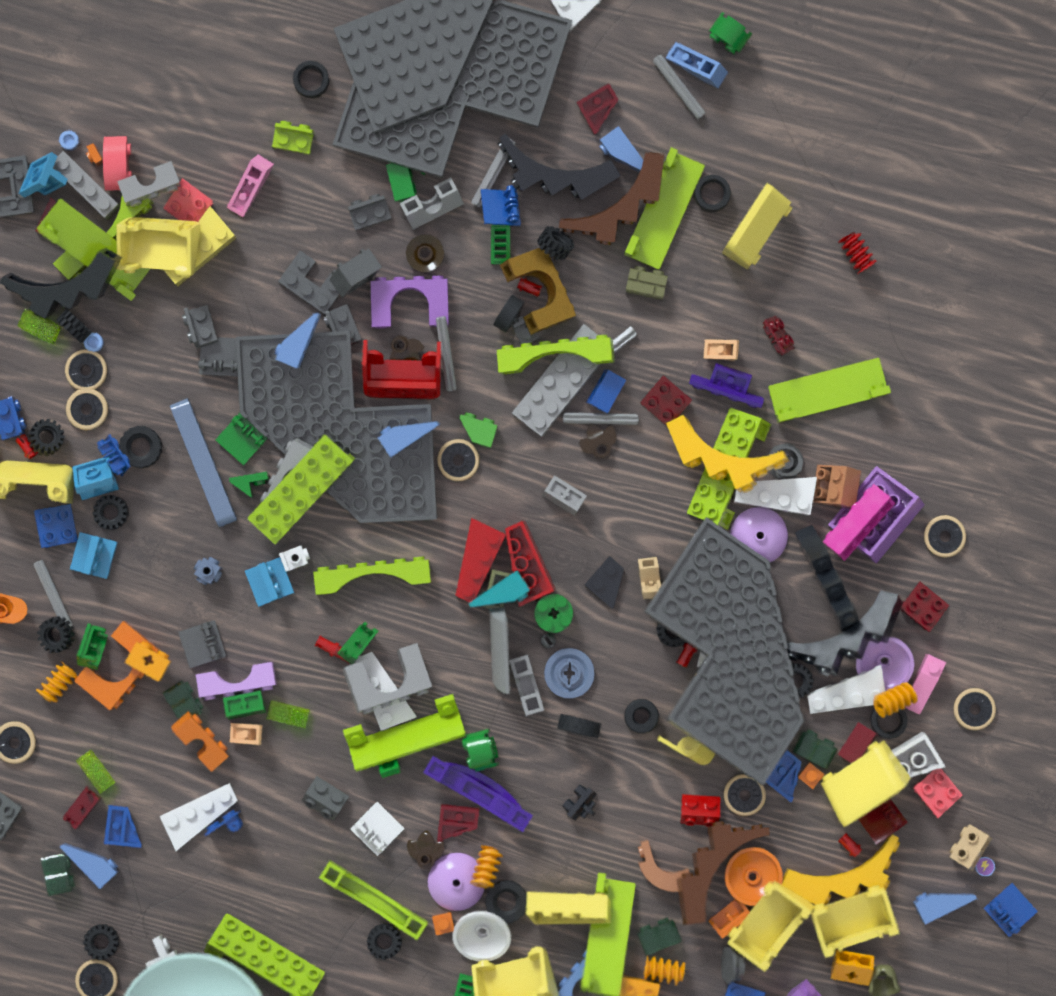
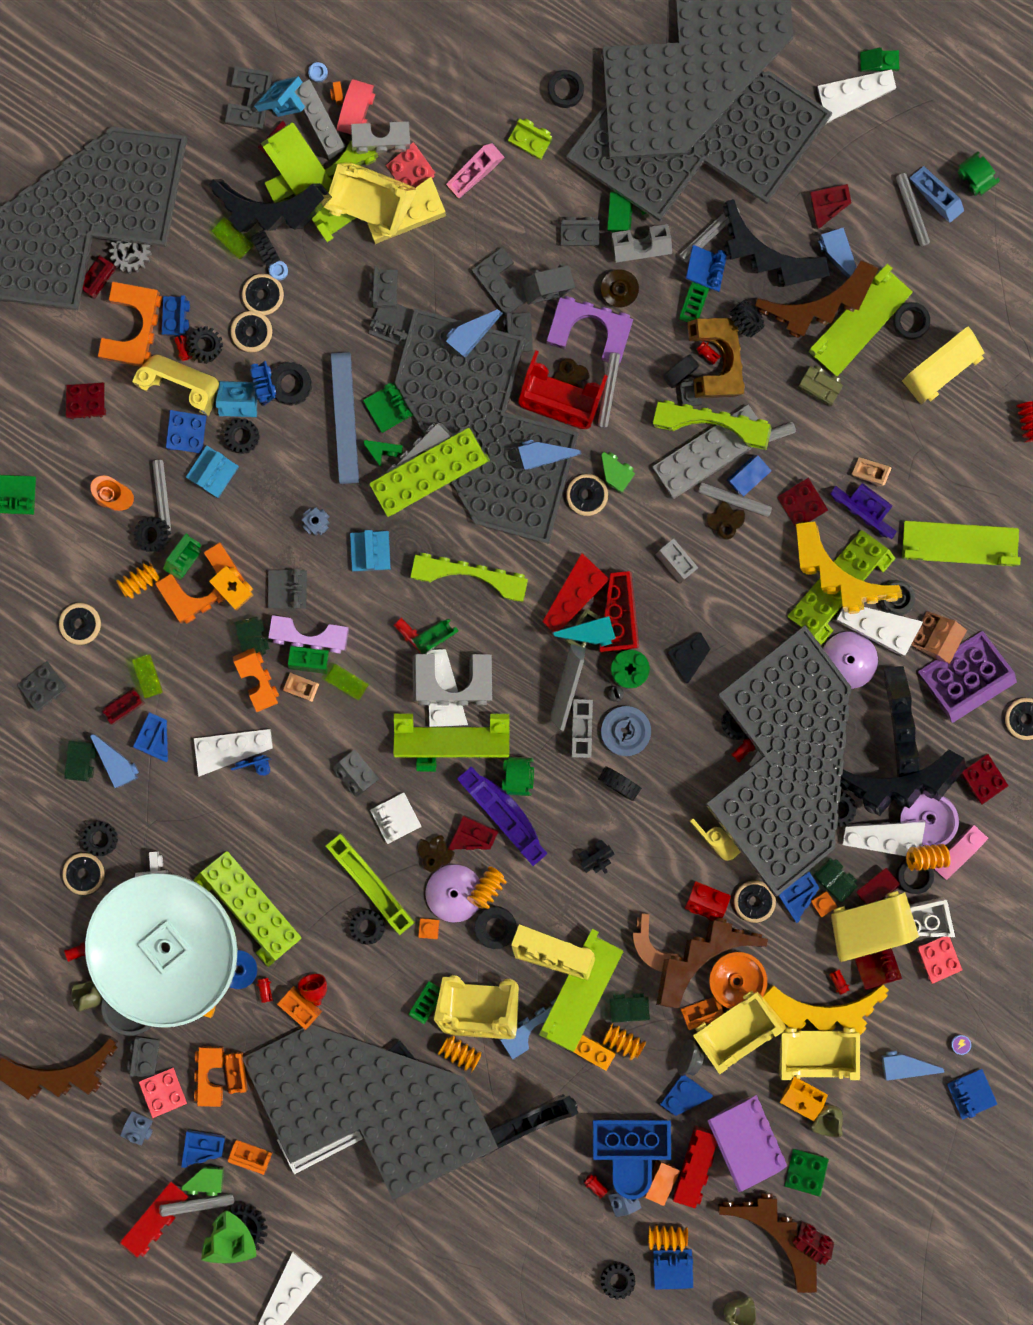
camera: 25 degrees right, 0 degrees up
white brick [279,546,310,572] -> none
white dish [453,912,511,961] -> none
black tyre [624,699,659,734] -> none
tan brick [638,557,661,599] -> none
dark red hinge [763,316,795,356] -> none
dark pink brick [823,484,895,561] -> none
tan brick [950,824,992,871] -> none
black wheel [954,688,996,730] -> none

